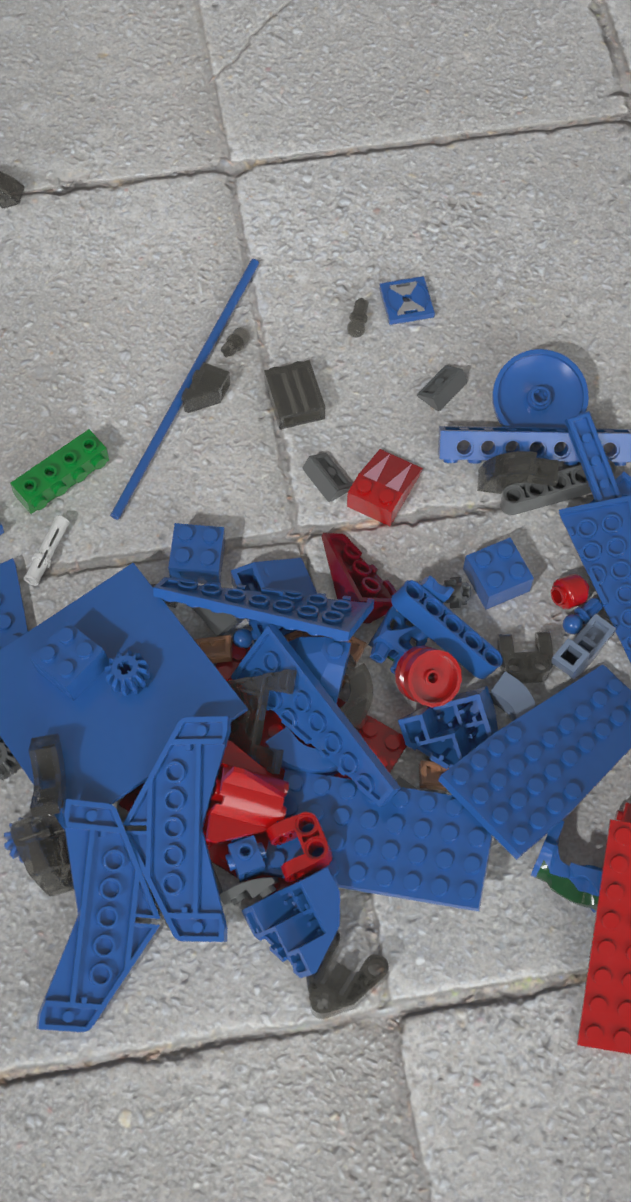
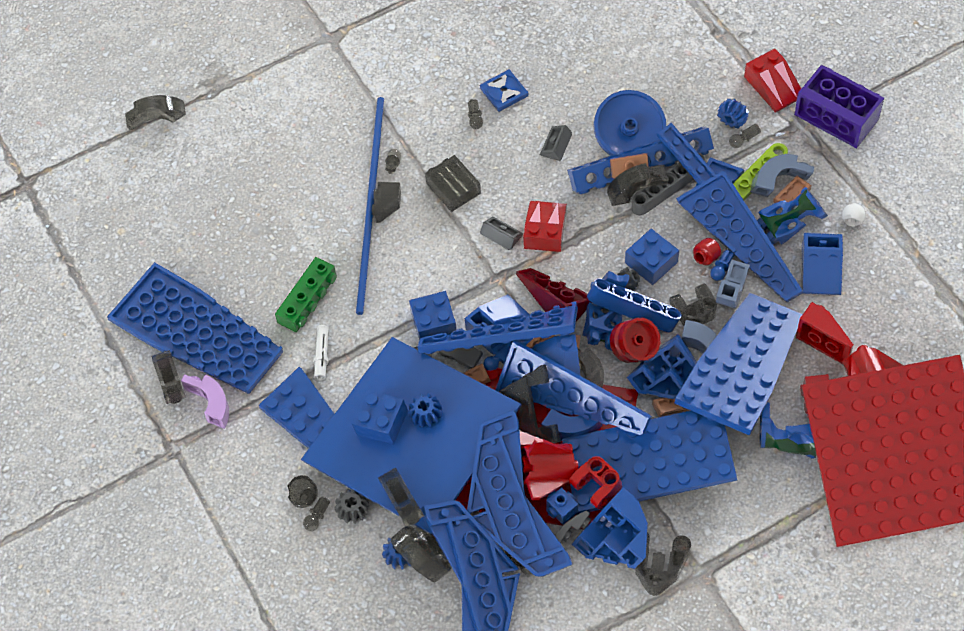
camera: 15 degrees left, 5 degrees down
none -> nougat plate [610,153,649,178]

